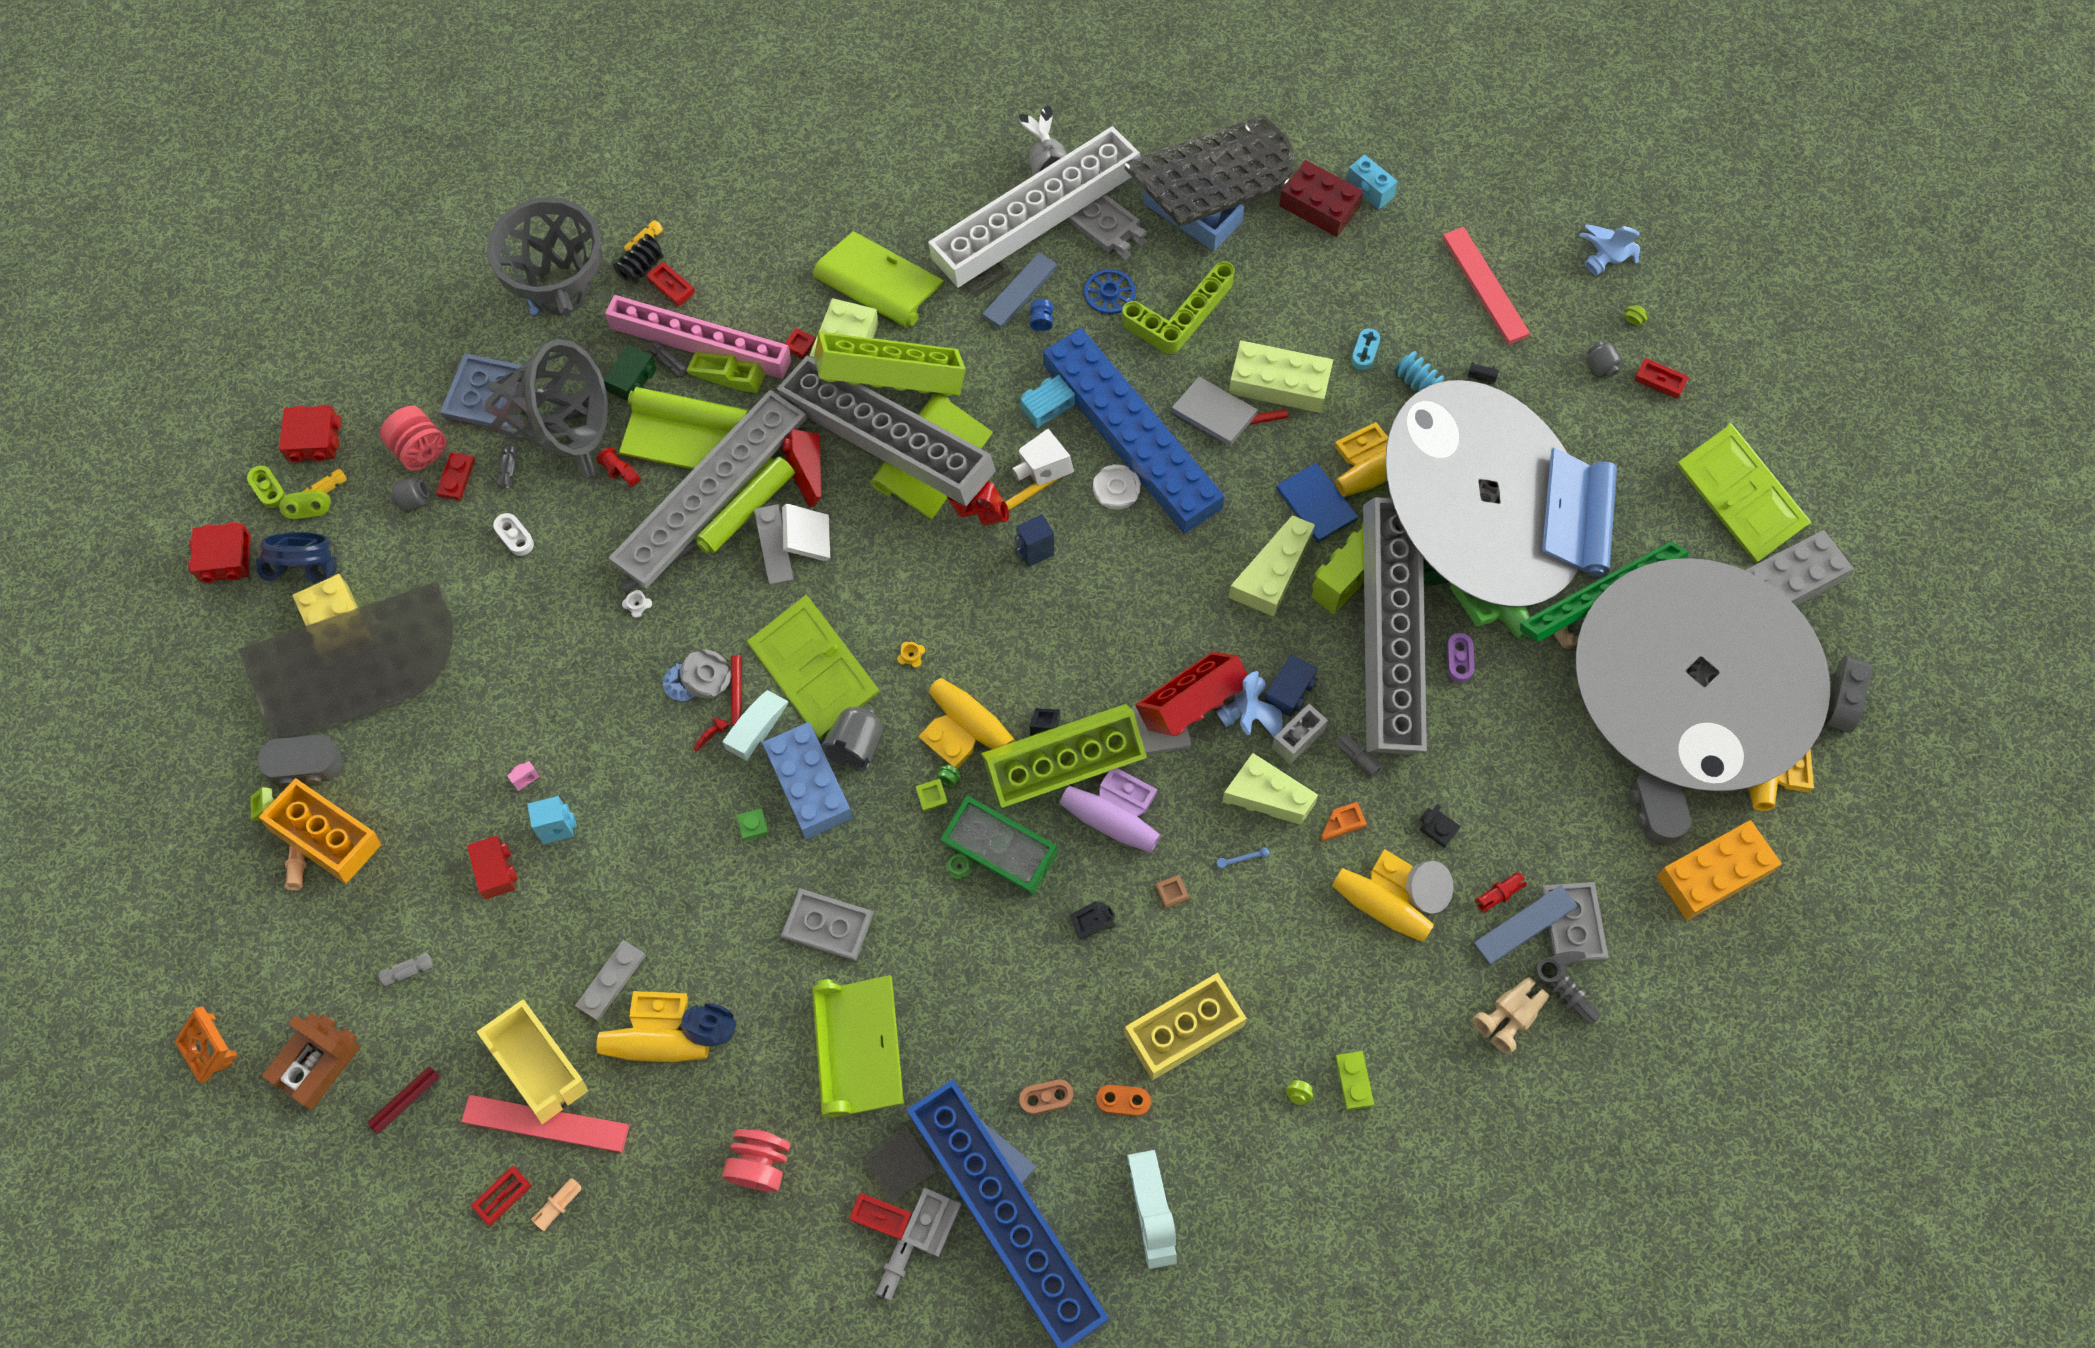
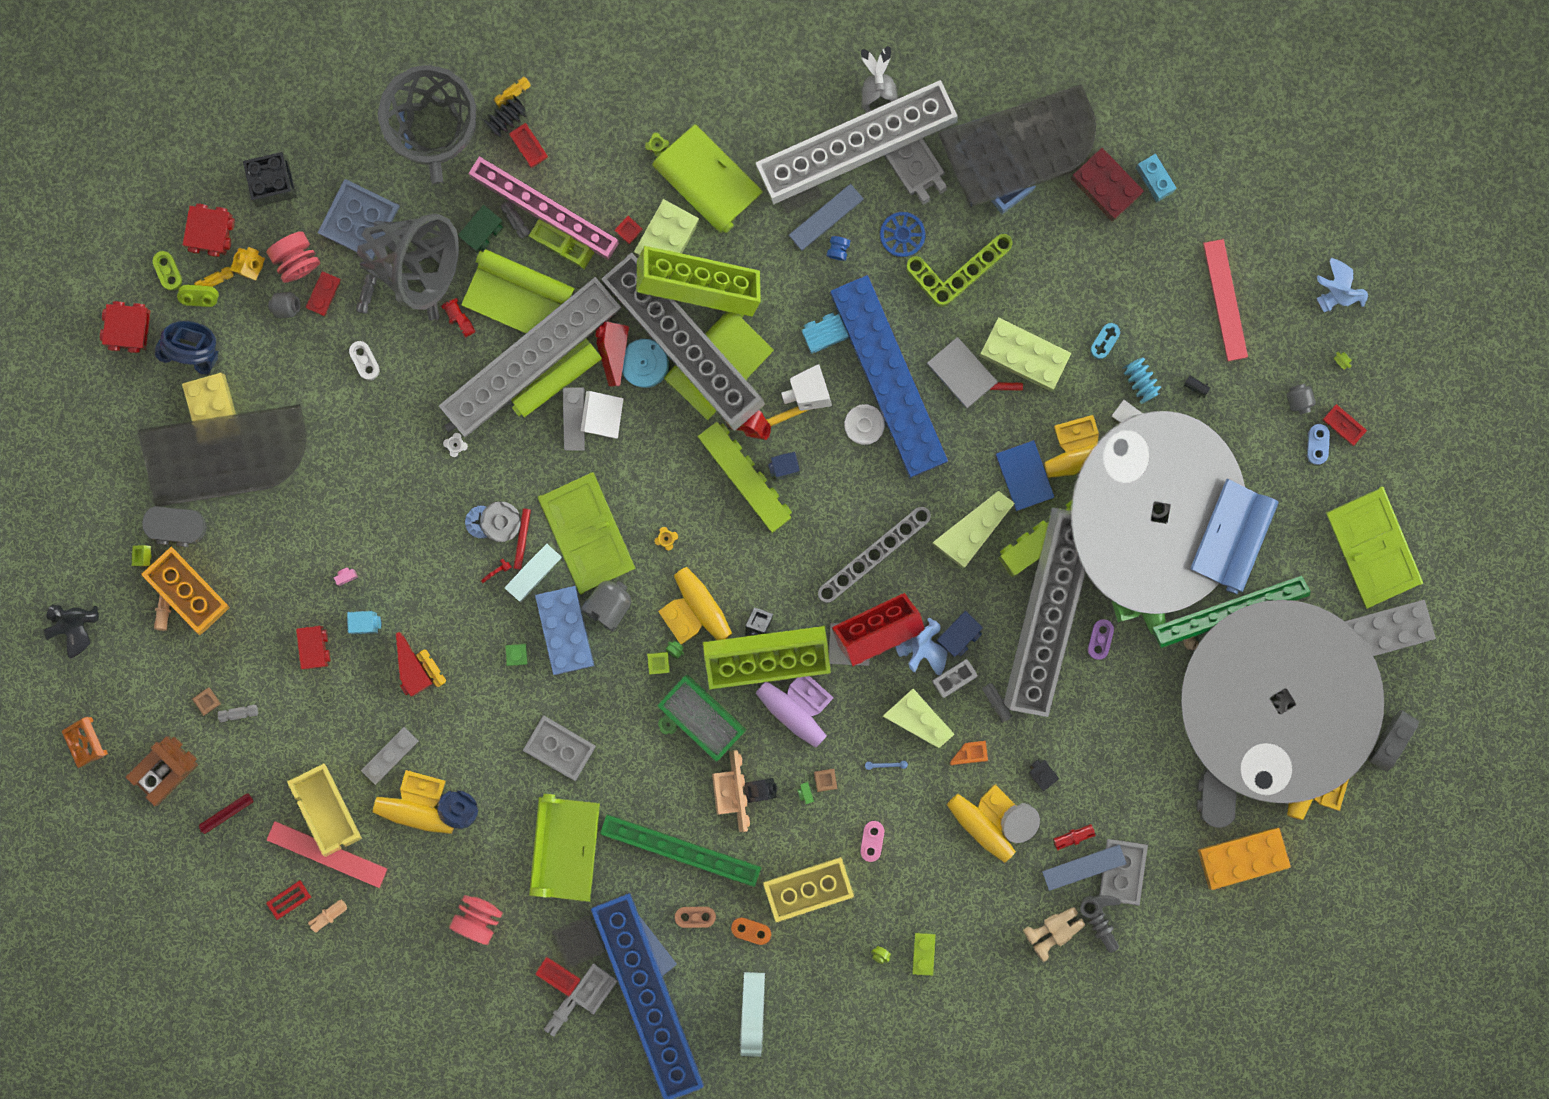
camera: 10 degrees right, 20 degrees up
none -> black animal [44,604,99,658]
none -> medium nougat tile [192,687,221,716]
none -> yellow brick [230,247,265,280]
none -> black brick [243,152,297,207]
none -> red slope [396,632,433,697]
none -> yellow axle [416,649,446,687]
none -> green plate [600,814,761,887]
none -> medium azure wheel [622,339,669,388]
none -> lime plate [645,133,669,157]
none -> lime brick [698,422,792,534]
none -> light nougat bracket [712,750,750,832]
none -> bright green plate [798,782,814,804]
none -> light grey beam [818,507,931,603]
none -> bright pink plate [860,821,884,862]
none -> light blue plate [1307,424,1330,465]

